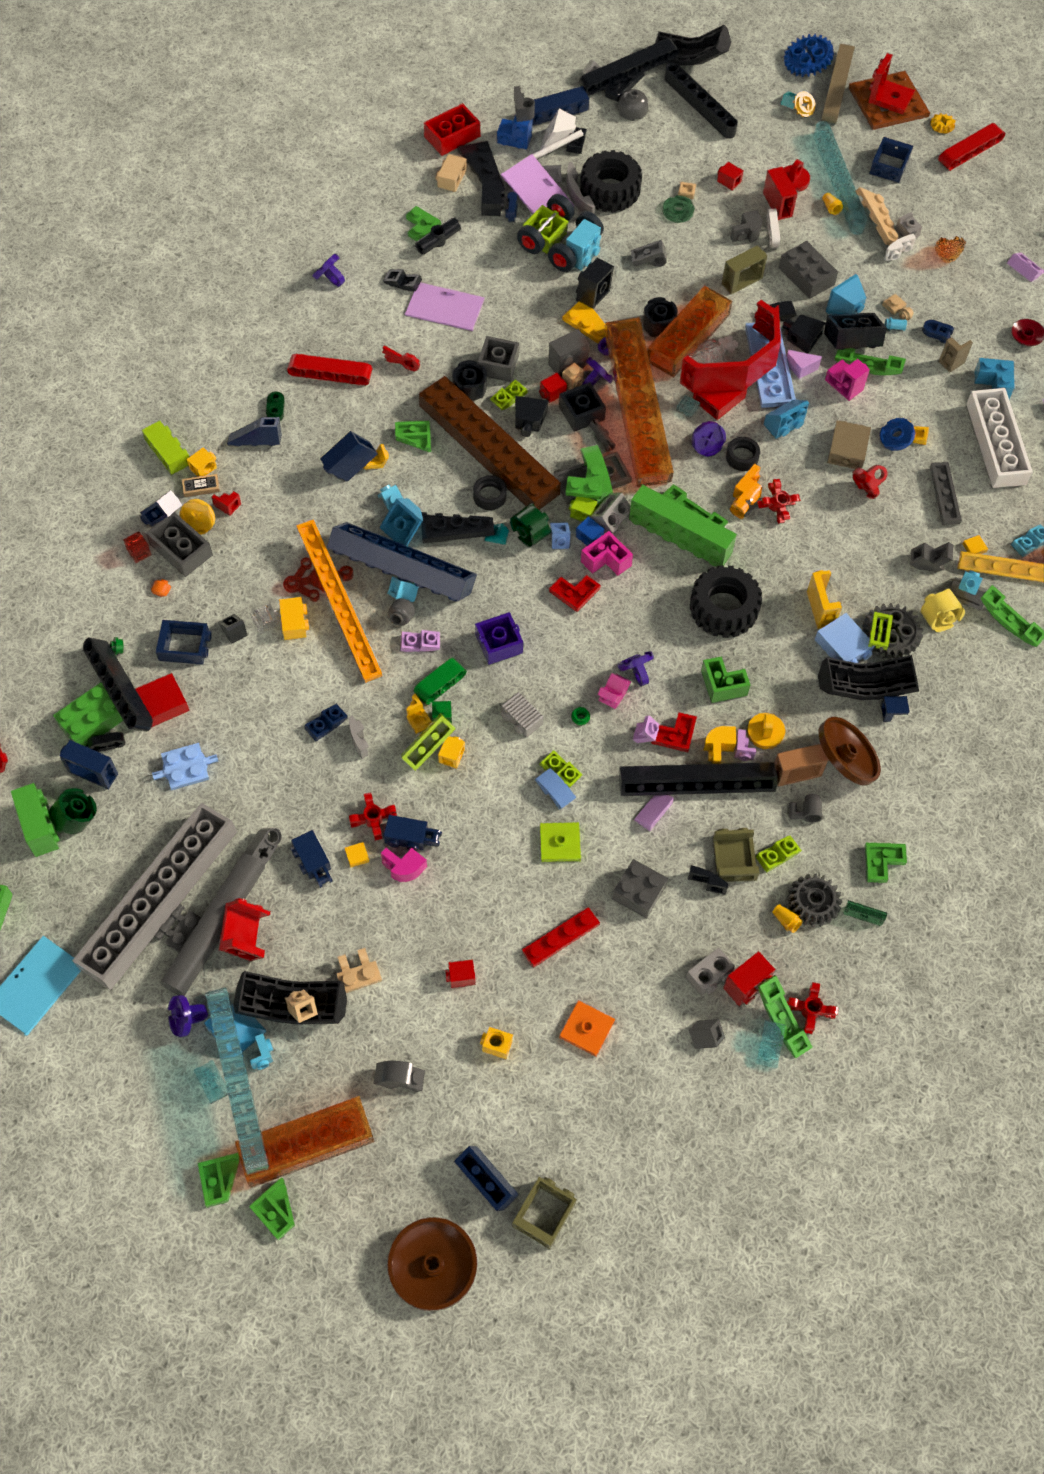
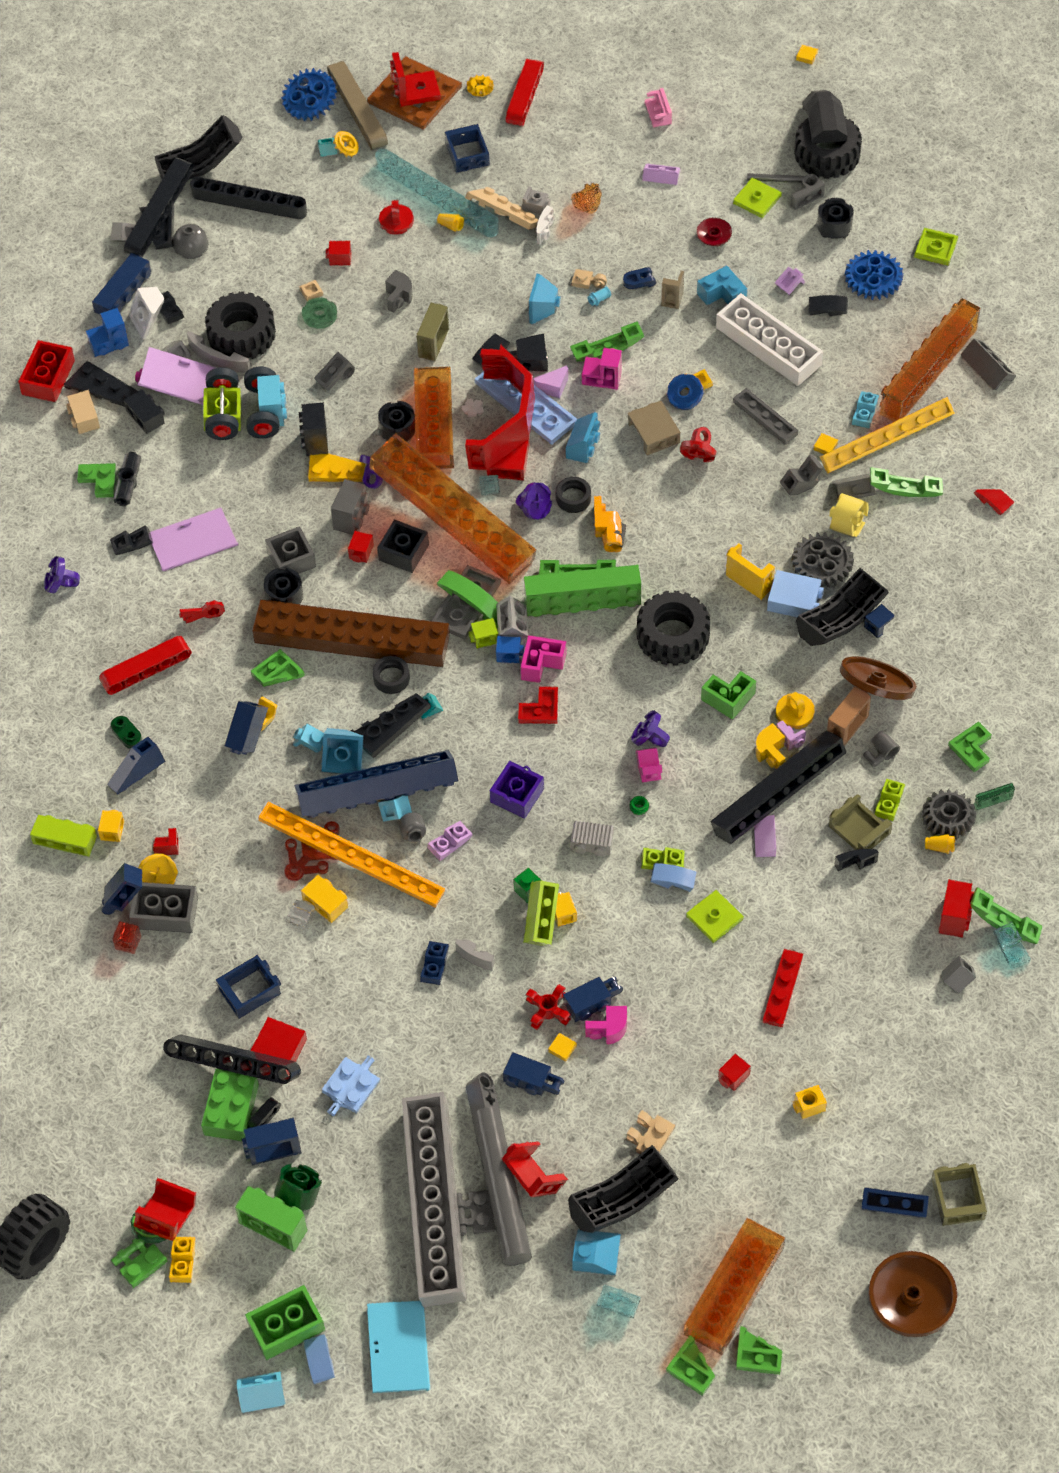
camera: 35 degrees left, 5 degrees down
green plate [110,637,124,656] -> none
orange piece [151,579,171,597] -> none
dark purple tile [168,995,208,1037] -> none
tile [182,474,220,497] -> none
clear light blue beam [205,987,269,1175] -> none
black slope [218,614,248,644] -> none
medium azure bracket [250,1033,273,1070] -> none
tan brick [285,990,318,1023] -> none
dark grey brick [373,1061,425,1092] -> none
yellow slope [406,694,432,734] -> none
green beam [413,658,467,705] -> none
lime slope [490,379,528,411] -> none
dark blue plate [505,192,518,222] -> none
dark green brick [510,503,551,547] -> none
dark grey plate [514,86,535,122] -> none
black torso [515,396,548,437] -> none
white bar [532,130,583,159] -> none
medium blue bracket [550,523,570,549] -> none
orange plate [559,1000,615,1057] -> none
tan brick [562,363,584,390] -> none
bright green plate [566,462,606,499] -> none
dark purple tile [582,357,614,386] -> none
dark grey pin [589,419,616,452] -> none
dark grey brick [612,859,668,918] -> none
lavender bracket [633,716,660,743] -> none
red plate [651,712,697,753] -> none
clear brick [686,338,728,364] -> none
light grey brick [686,948,735,996] -> none
red pin [757,479,801,524] -> none
red brick [763,166,798,220] -> none
white beam [766,209,780,248] -> none
dark grey brick [779,241,838,299] -> none
red pin [787,982,838,1035] -> none
black brick [824,313,887,350] -> none
lime tile [868,612,893,650] -> none
medium azure bracket [958,570,983,595] -> none

